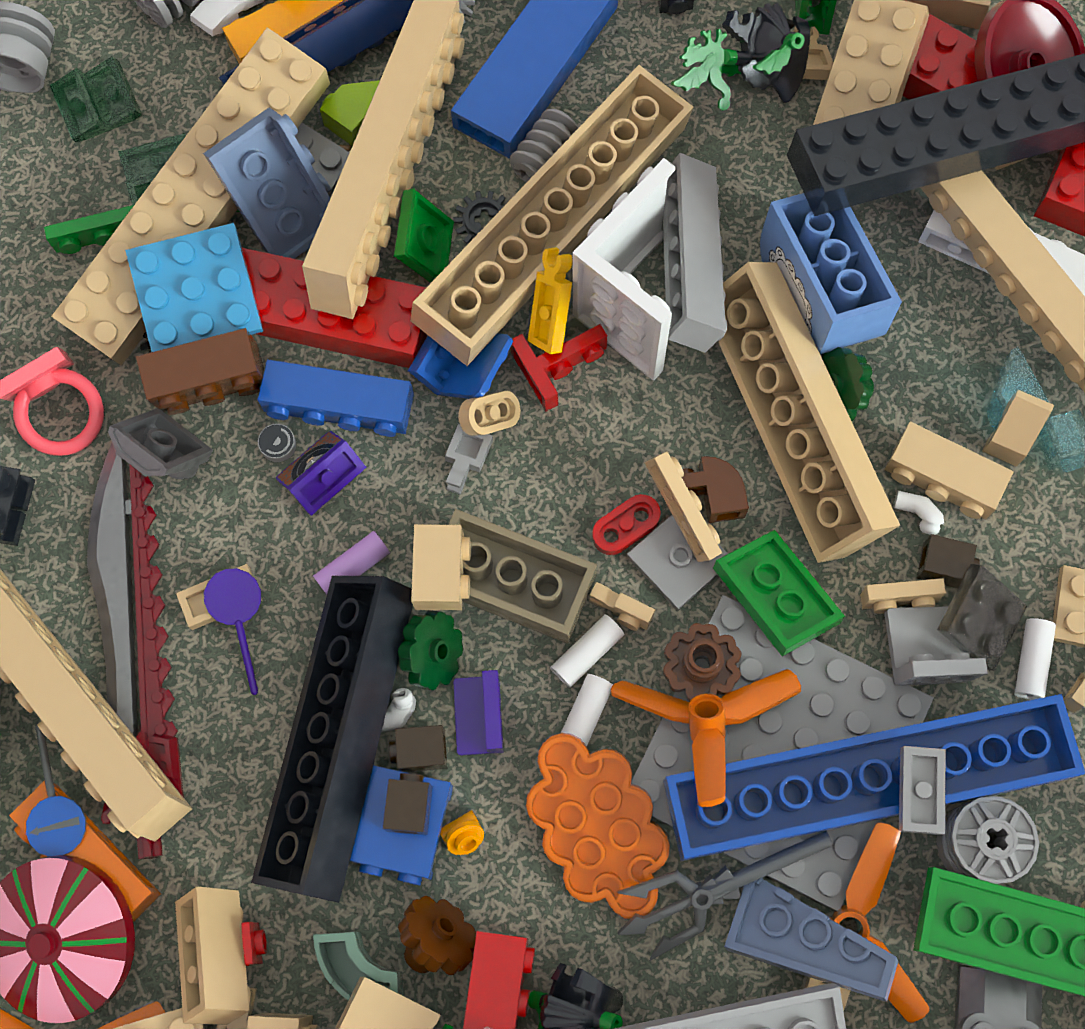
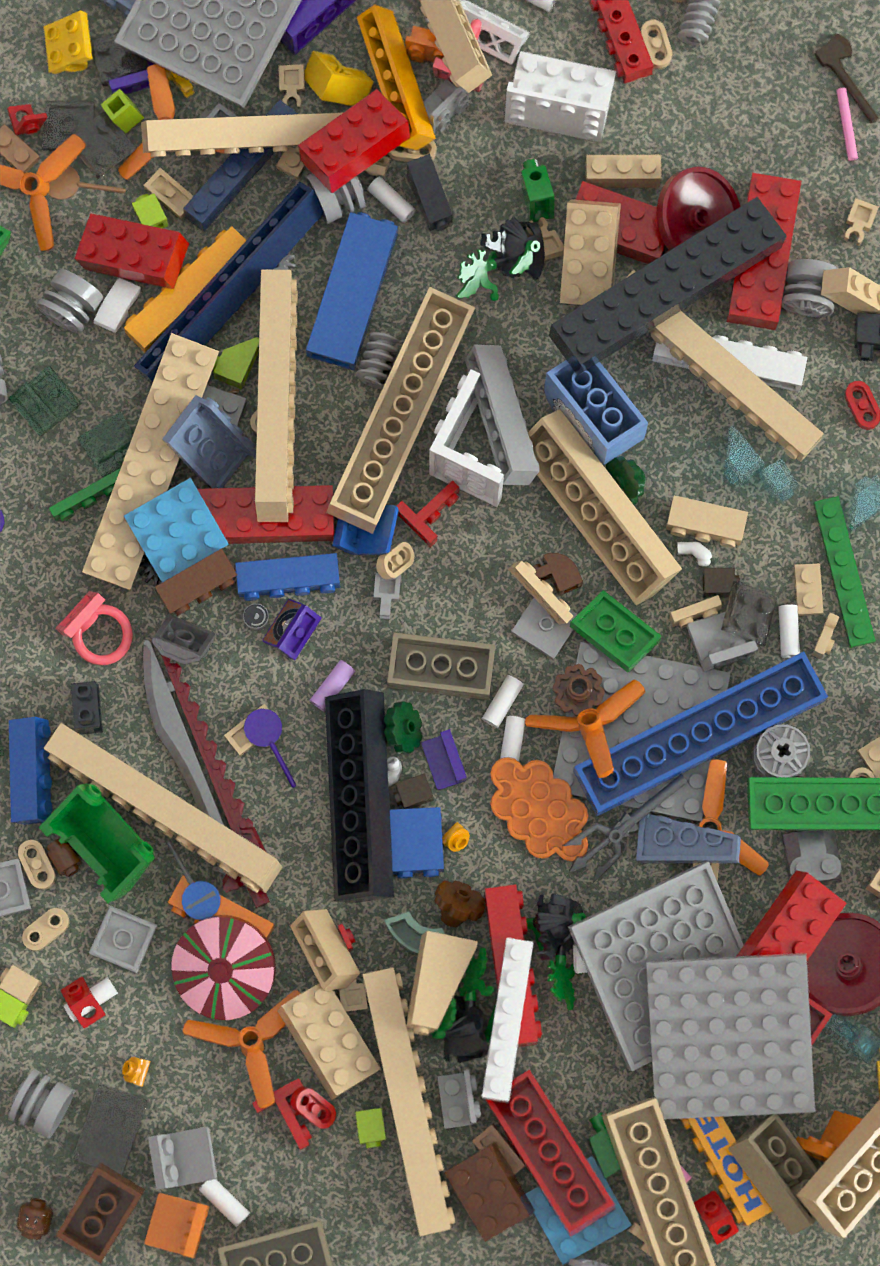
camera: 20 degrees left, 5 degrees up
dark brown brick [383,773,433,835] -> none
green tile [394,188,454,283] -> none
tan brick [411,524,471,610] -> none
black gear [453,191,506,244] -> none
yellow plate [528,247,572,354] -> none
tan plate [589,582,655,631] -> none
red plate [592,494,661,555] -> none
light grey plate [899,746,946,835] -> none
tan slope [982,390,1054,467] -> none

